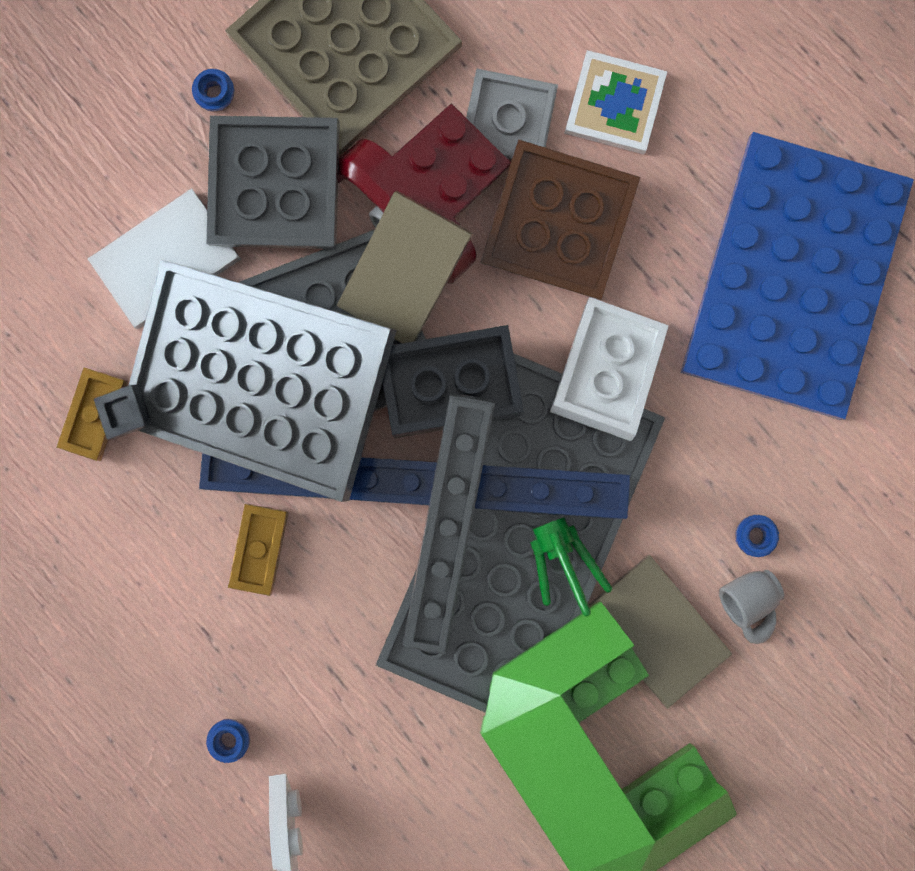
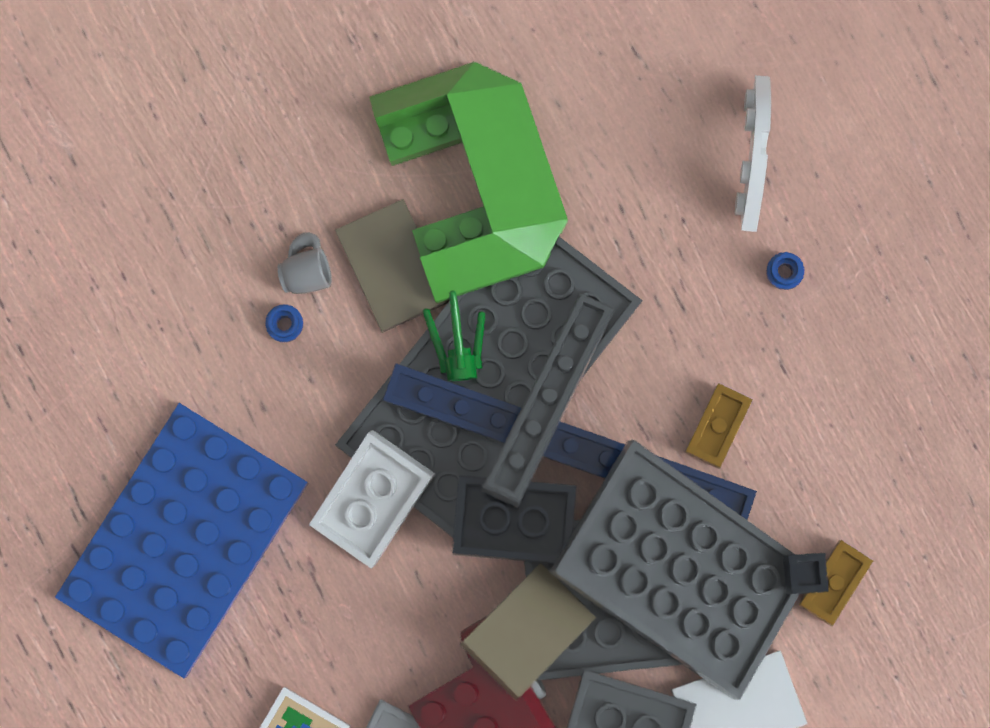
camera: 165 degrees left, 5 degrees down
reddish brown plate [481,139,641,300] -> none

